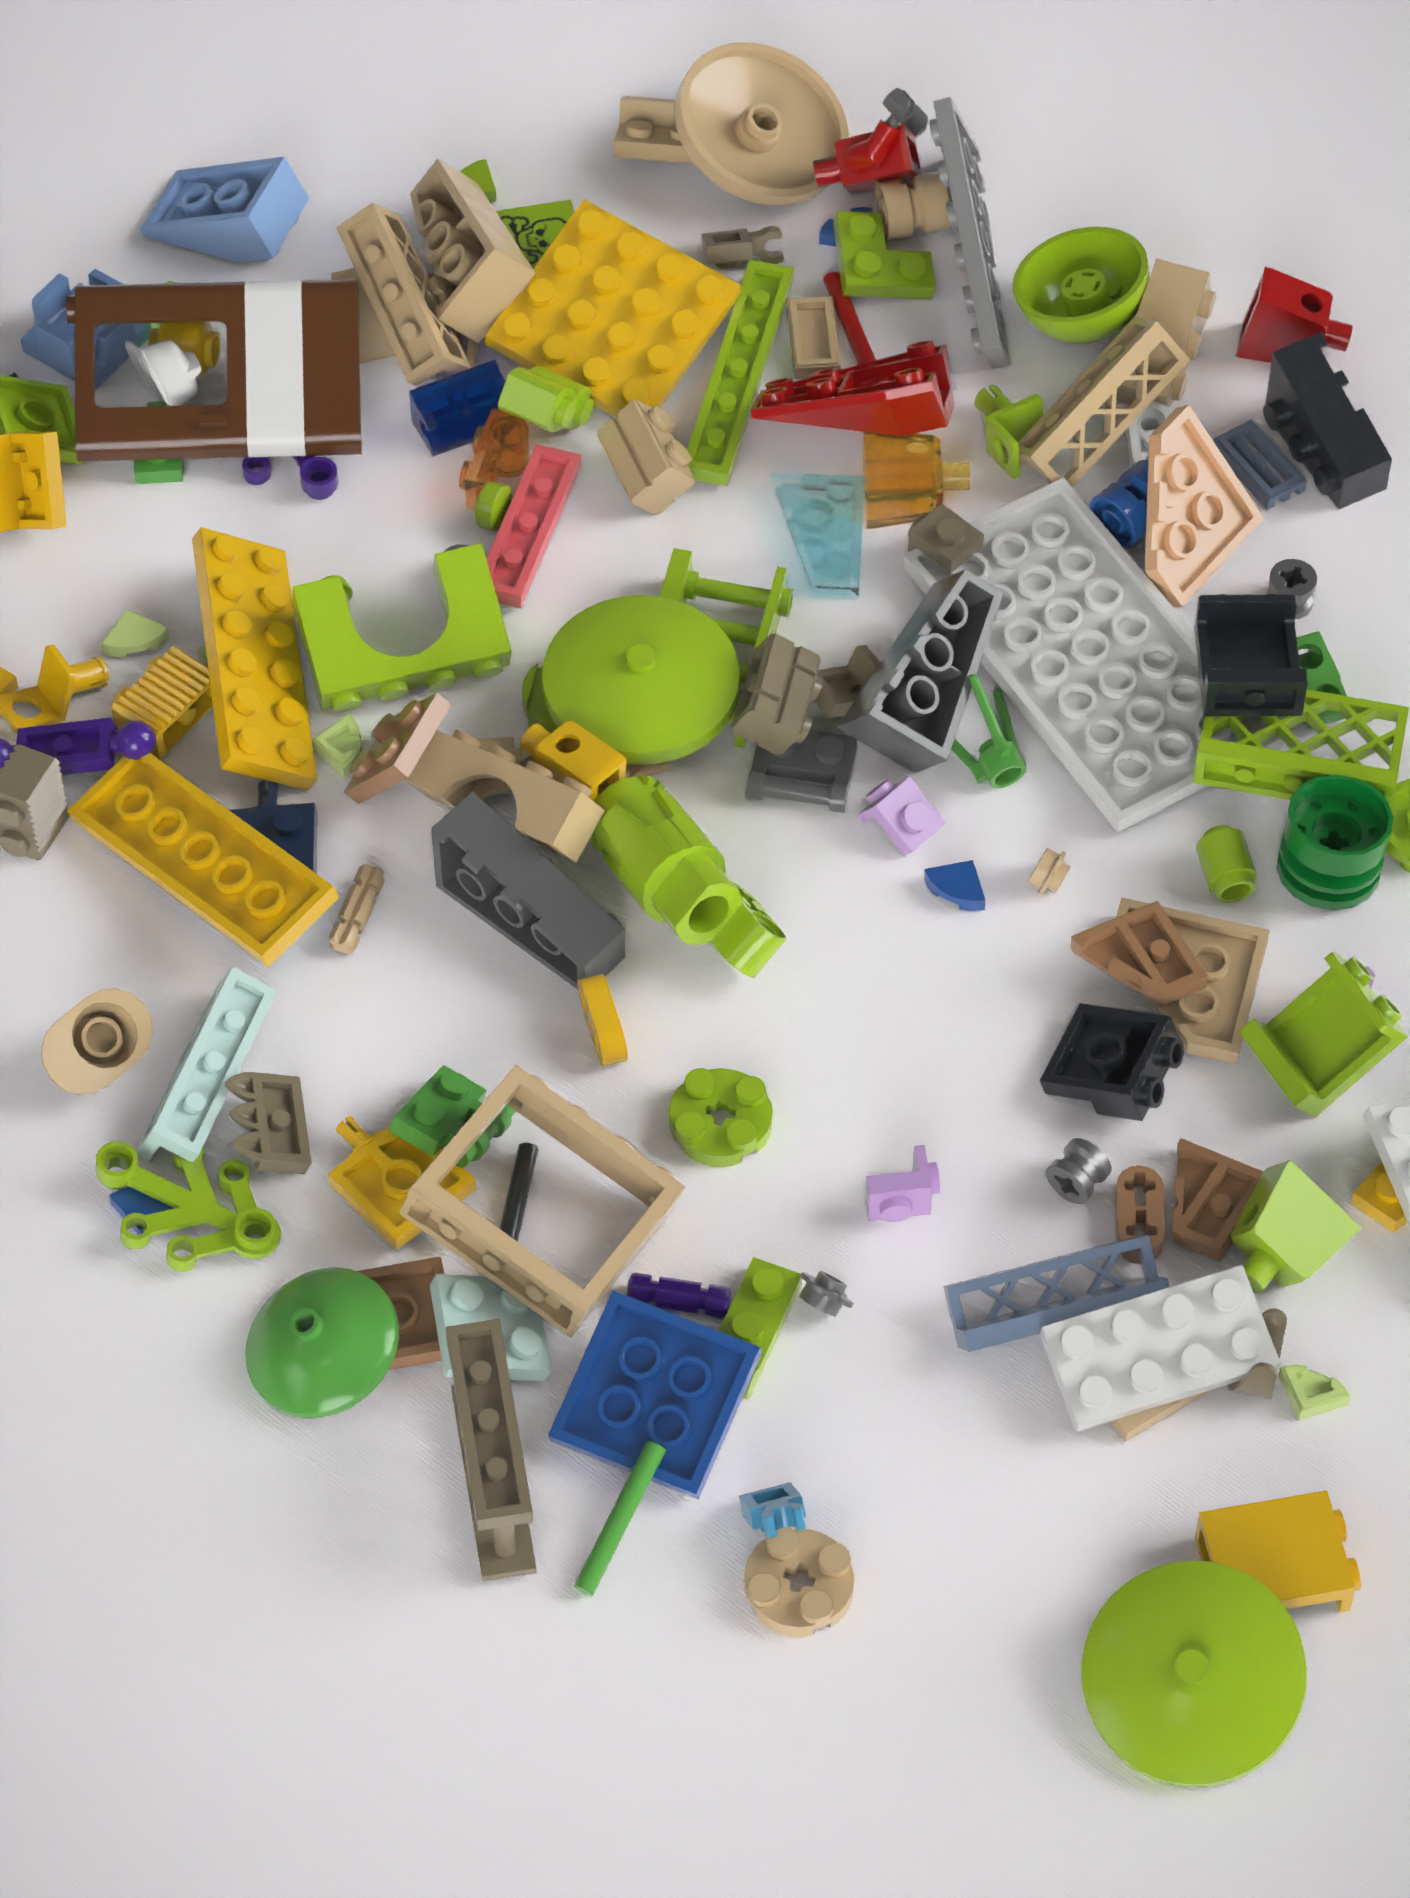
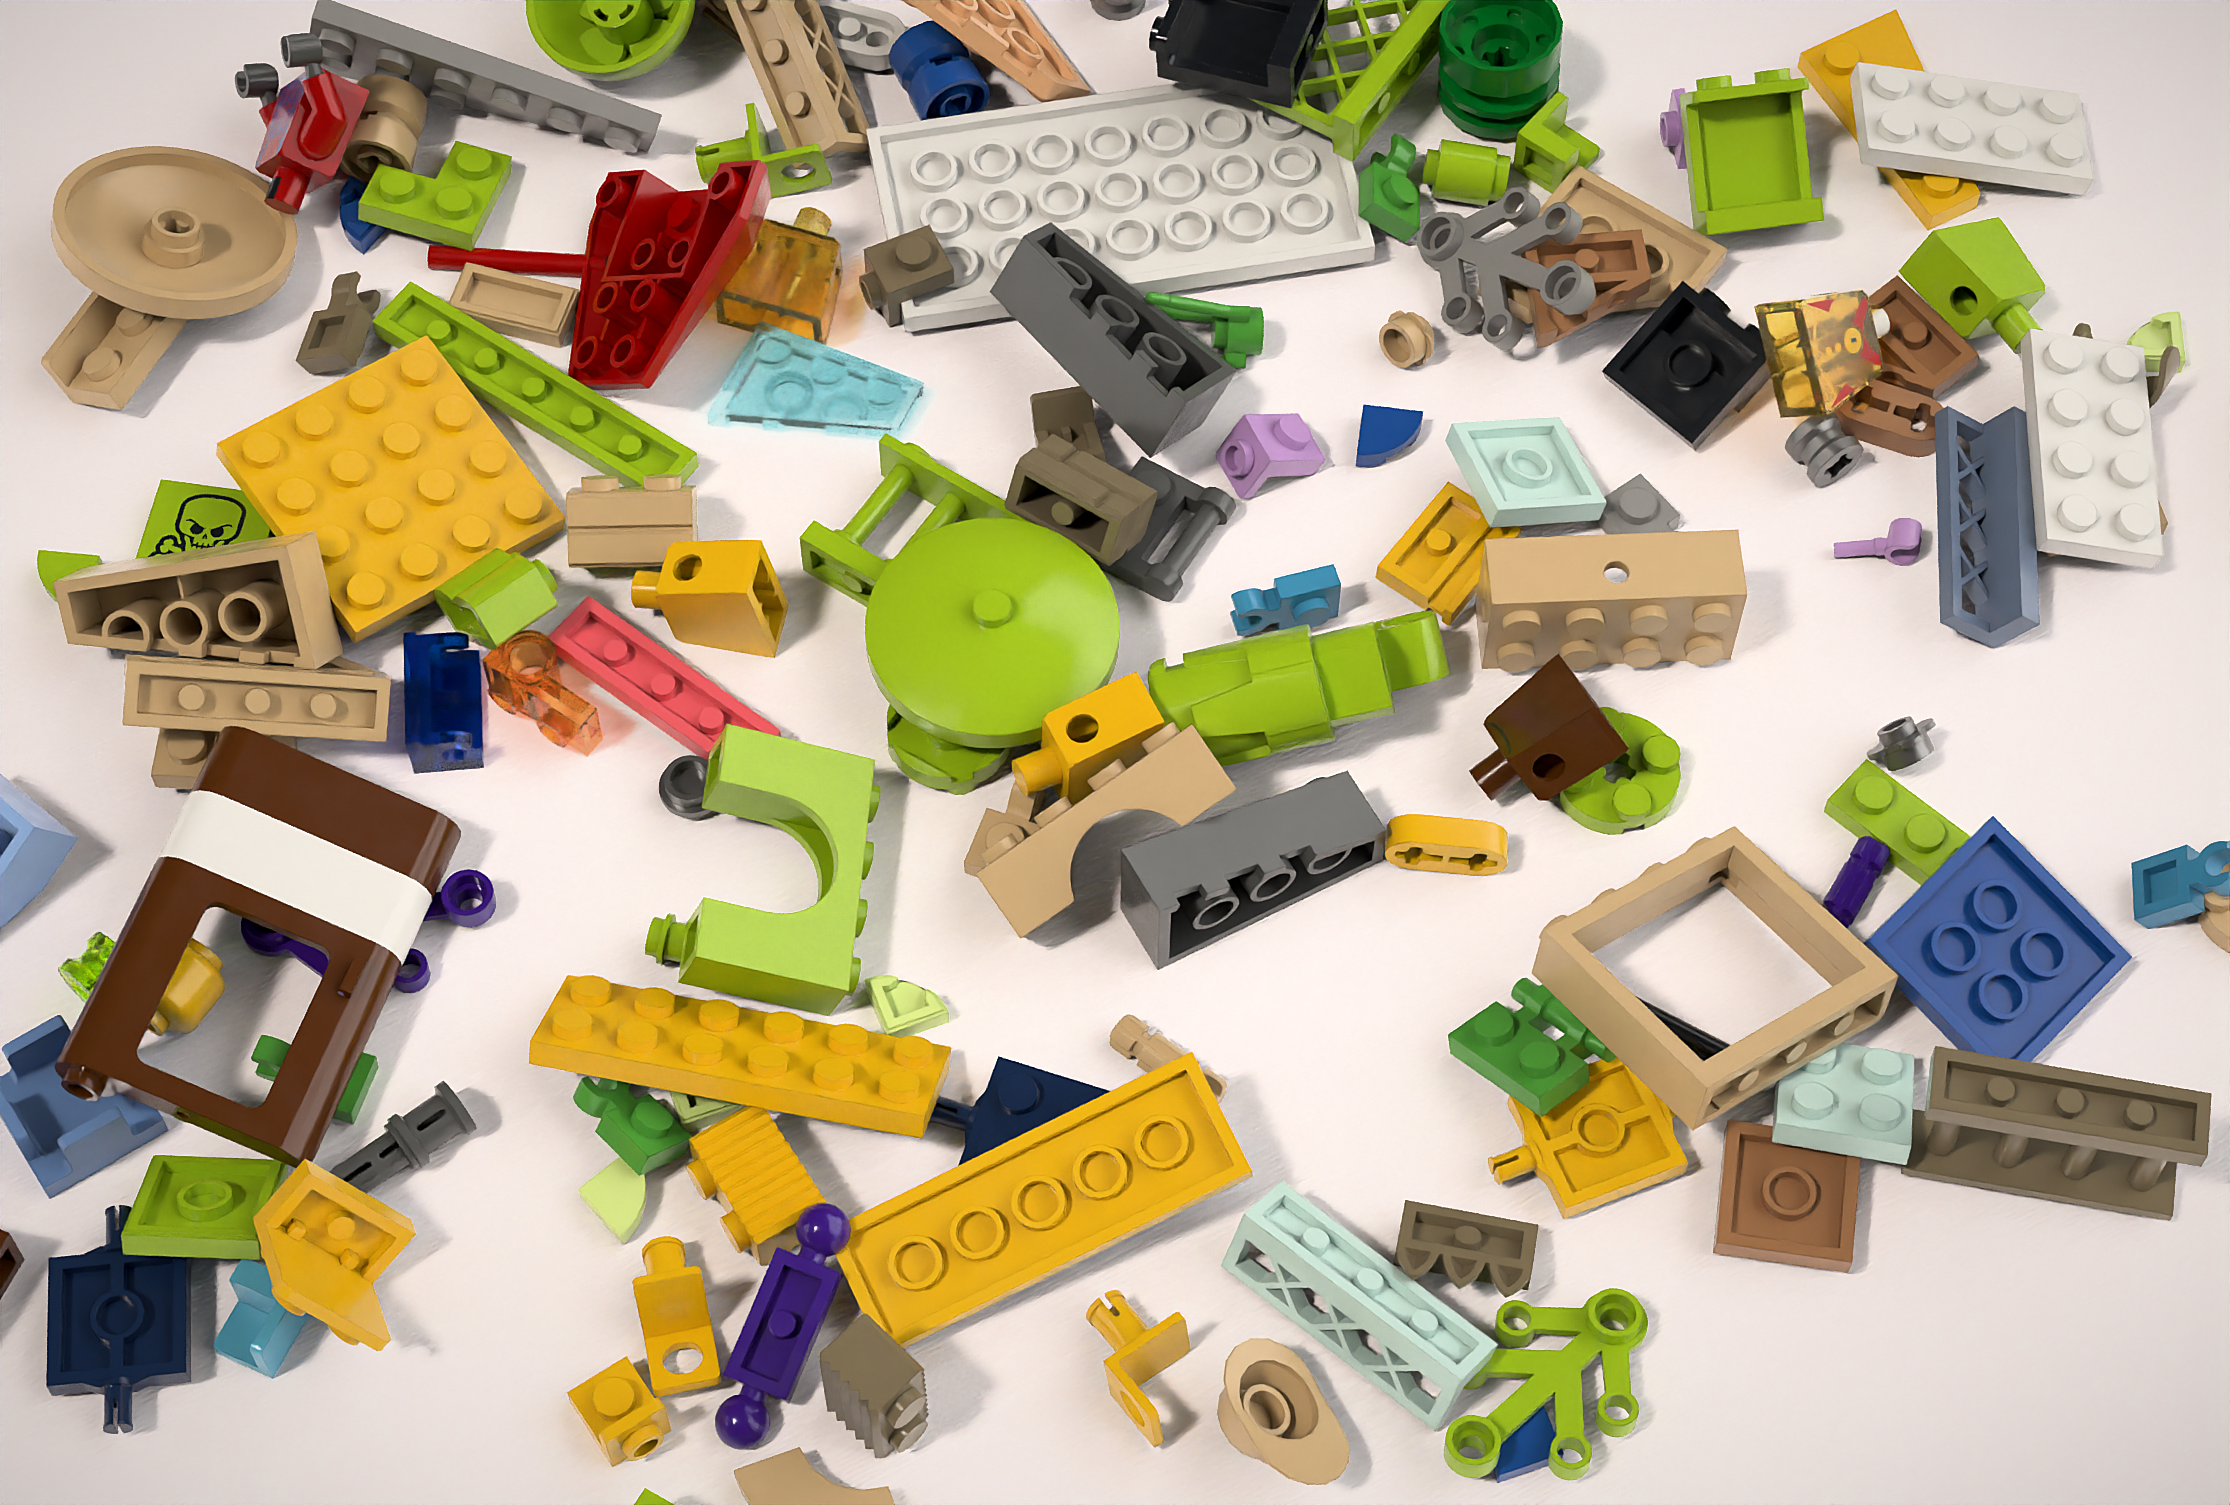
camera: 70 degrees left, 5 degrees up
white piece [125,340,202,406] -> none
bright green dish [245,1267,399,1419] -> none
medium nougat plate [344,692,452,804] -> none
lime tile [475,481,512,532] -> none
bright green bar [574,1441,666,1596] -> none
lavender bracket [865,1145,940,1222] -> none
none -> dark grey pin [329,1080,477,1194]
none -> bright green plate [573,1076,693,1176]
none -> yellow torso [631,540,789,658]
none -> yellow bracket [1086,1290,1191,1448]
none -> dark azure plate [1230,564,1341,636]
none -> bright green plate [1358,133,1420,242]
none -> yellow plate [1375,481,1522,626]
none -> light grey plant [1416,186,1596,350]
none -> light aqua plate [1445,417,1607,528]
none -> reddish brown torso [1469,654,1629,801]
none -> tan brick [1475,529,1748,672]
none -> lime panel [1512,91,1600,194]
none -> light grey plate [1594,473,1681,534]
none -> clear yellow torso [1754,289,1890,418]
none -> lavender hand [1833,518,1922,566]

